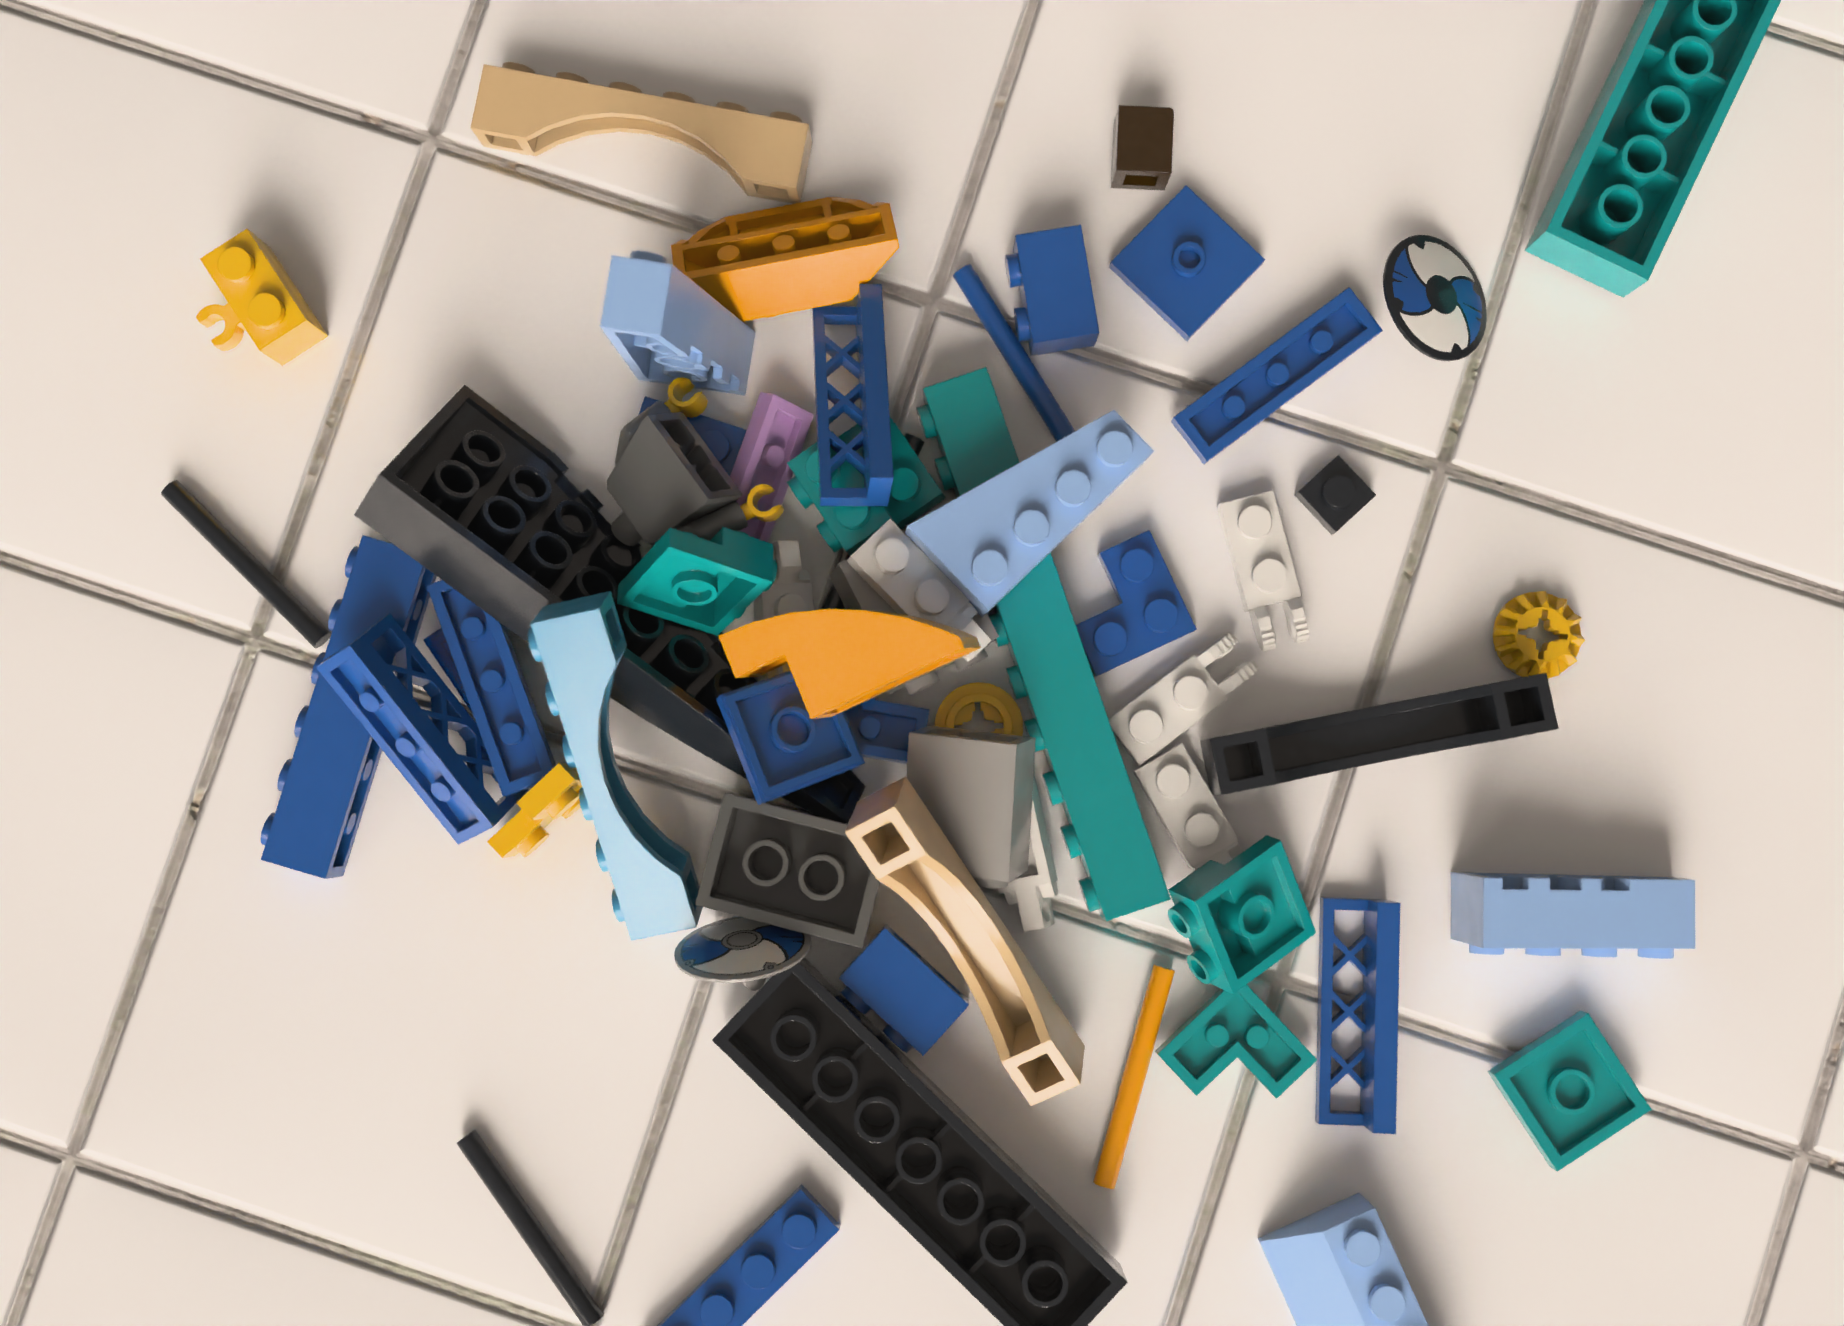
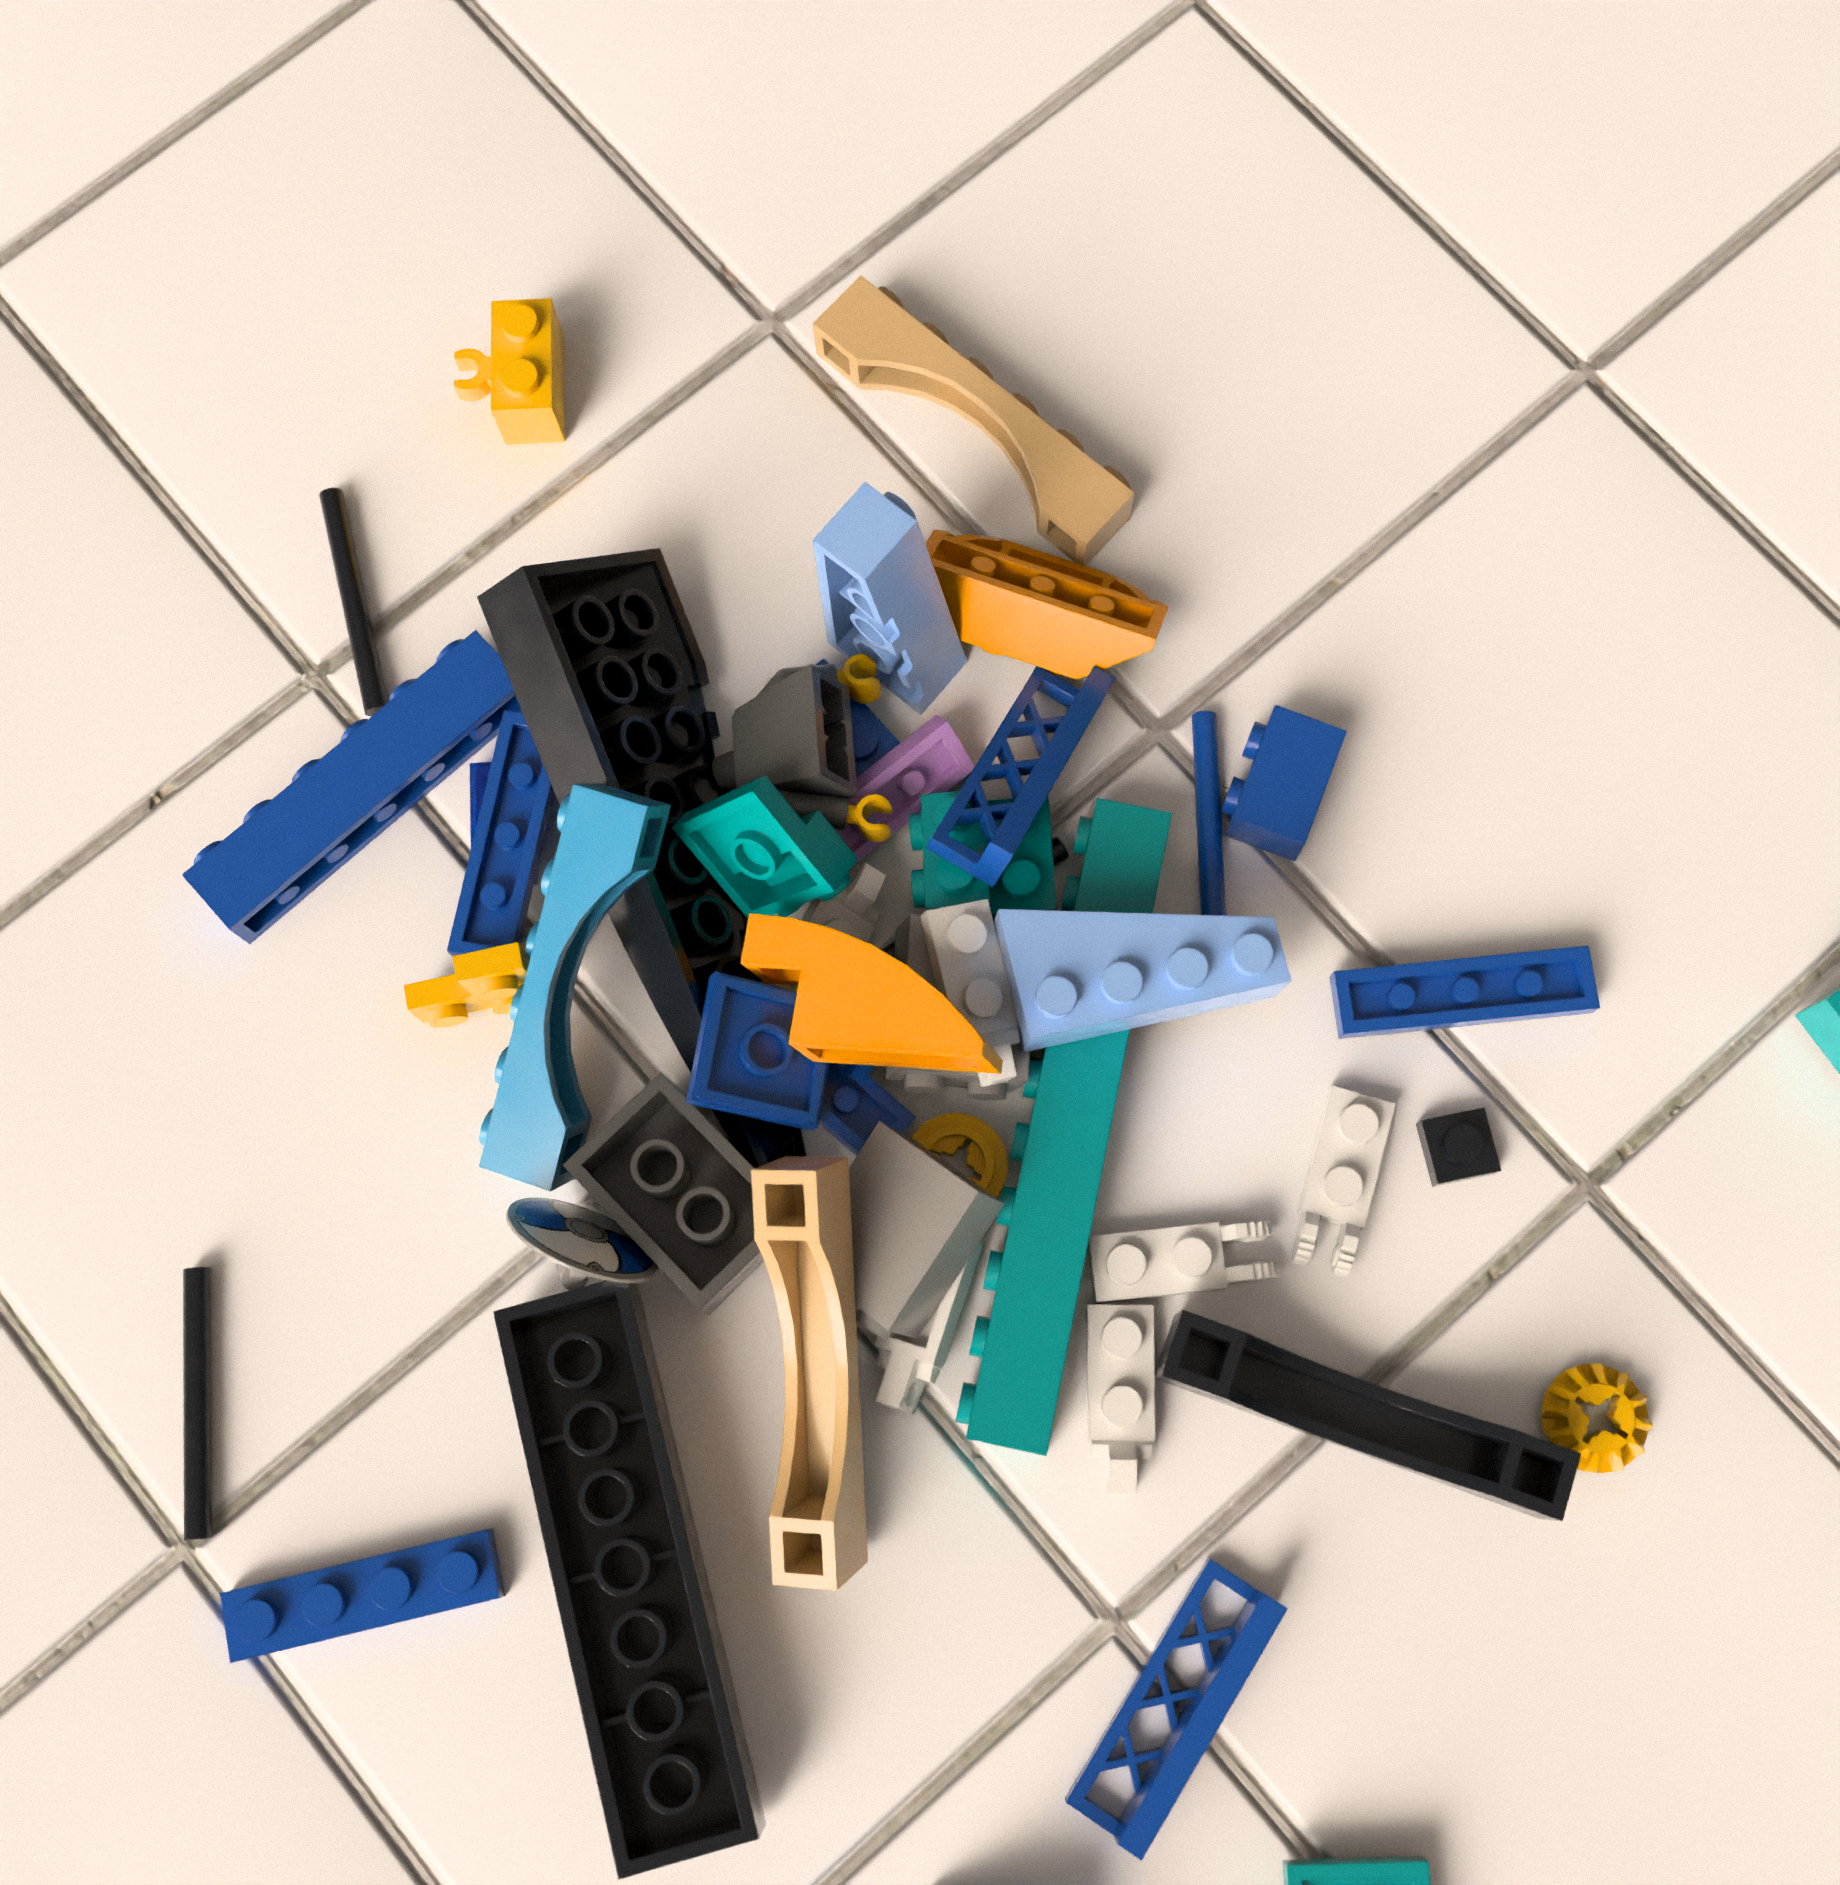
camera: 30 degrees right, 10 degrees down
blue fence [316,614,528,845] -> none
blue brick [839,924,969,1056] -> none
blue plate [1076,530,1197,677] -> none
light orange bar [1093,964,1175,1189] -> none
blue plate [1109,185,1265,341] -> none
dark brown panel [1111,105,1174,190] -> none
teal plate [1155,985,1317,1099] -> none
teal plate [1168,835,1316,994] -> none
shield [1383,235,1487,361] -> none
light blue wedge [1451,872,1695,959] -> none

